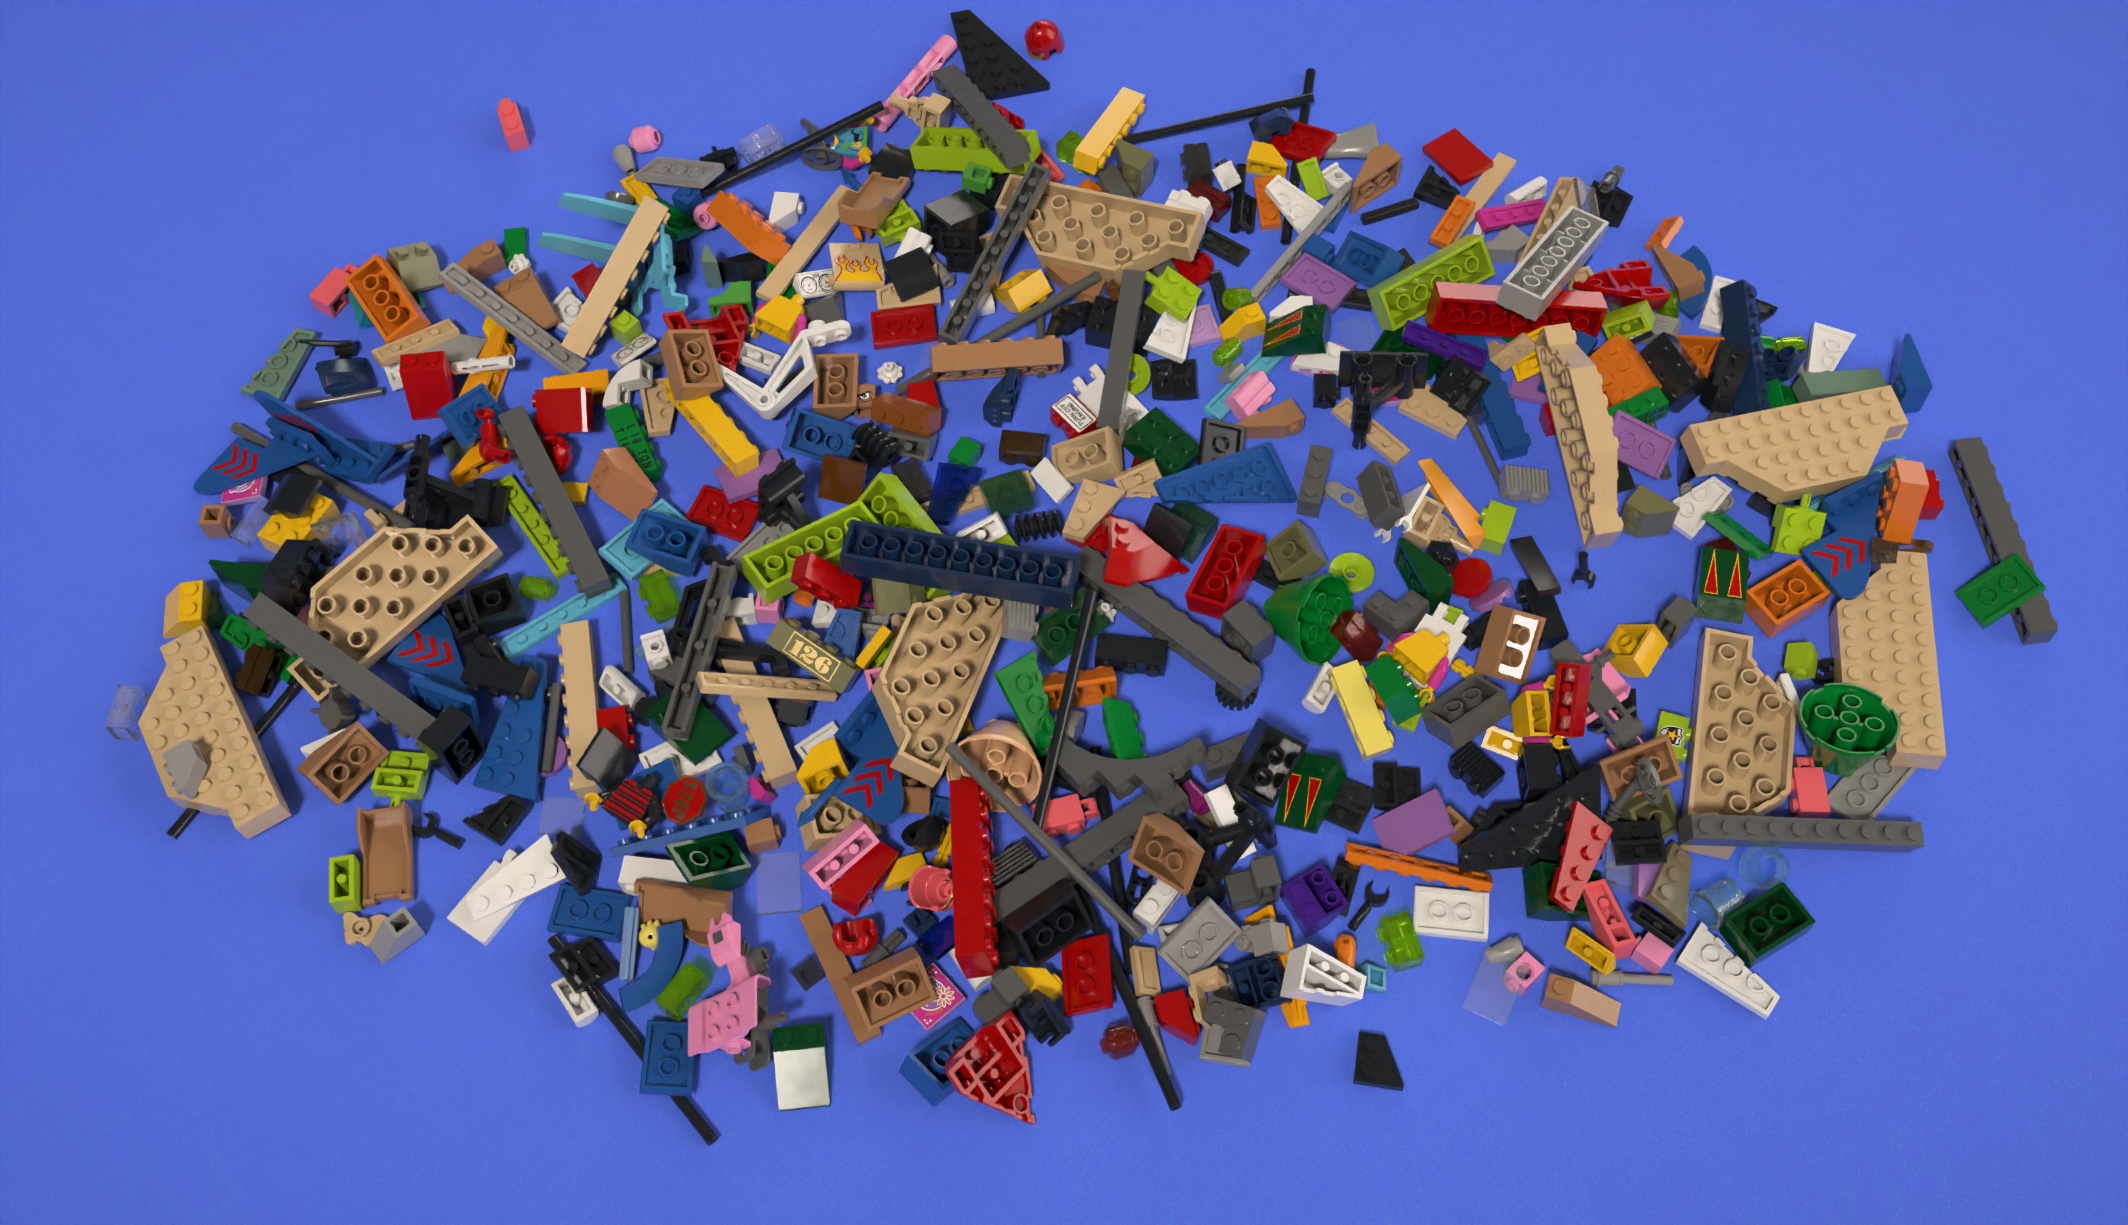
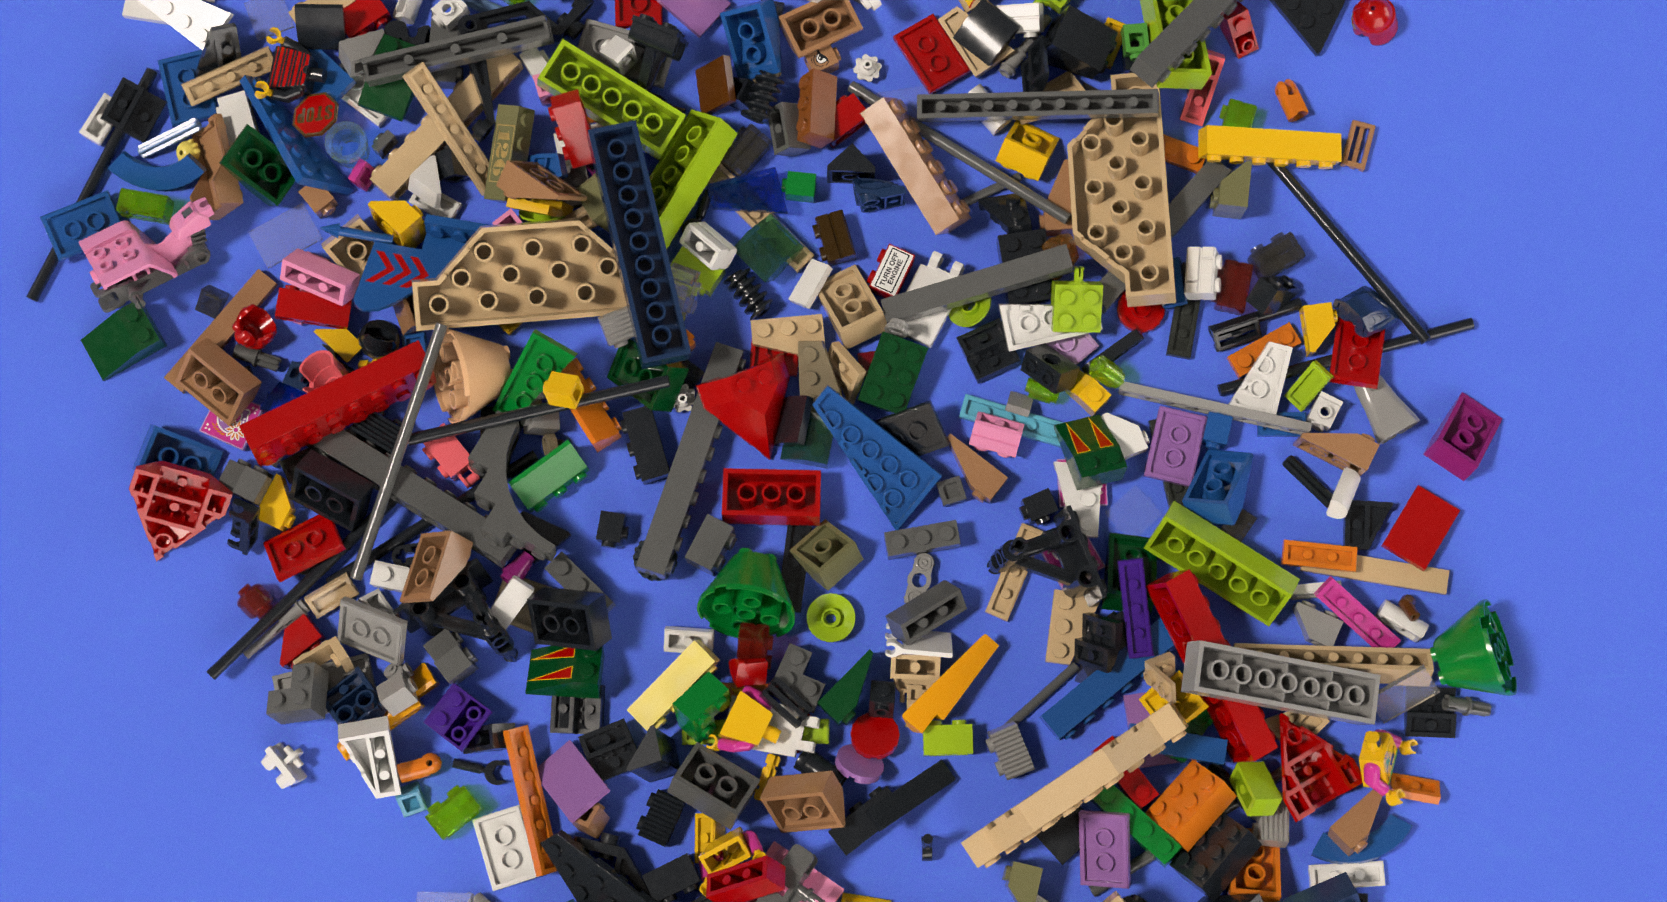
camera: 65 degrees right, 20 degrees up
black wing [1353,1031,1404,1091] -> none
clear neon green brick [1657,289,1679,318] -> none
none -> tan tile [181,46,274,106]
none -> white hips [261,742,307,789]
none -> light grey slope [339,29,385,78]
none -> white slope [408,155,442,208]
none -> medium nougat slope [496,160,587,201]
none -> dark tan tile [542,433,565,456]
none -> yellow brick [543,371,584,410]
none -> black brick [596,510,629,549]
none -> white slope [599,35,638,76]
none -> black slope [626,726,680,783]
none -> red tile [729,658,768,688]
none -> black tile [759,676,813,728]
none -> dark tan wing [798,340,842,414]
none -> black slope [827,143,875,184]
none -> dark grey plate [936,476,967,507]
none -> black brick [1020,343,1080,394]
none -> orange piece [1275,79,1309,122]
none -> white brick [1326,467,1361,519]
none -> medium nougat tile [1340,120,1376,172]
none -> torso [1359,729,1418,806]
none -> reddish brown arm [1398,594,1420,621]
none -> magenta slope [1423,392,1502,481]
none -> green cone [1430,599,1517,696]

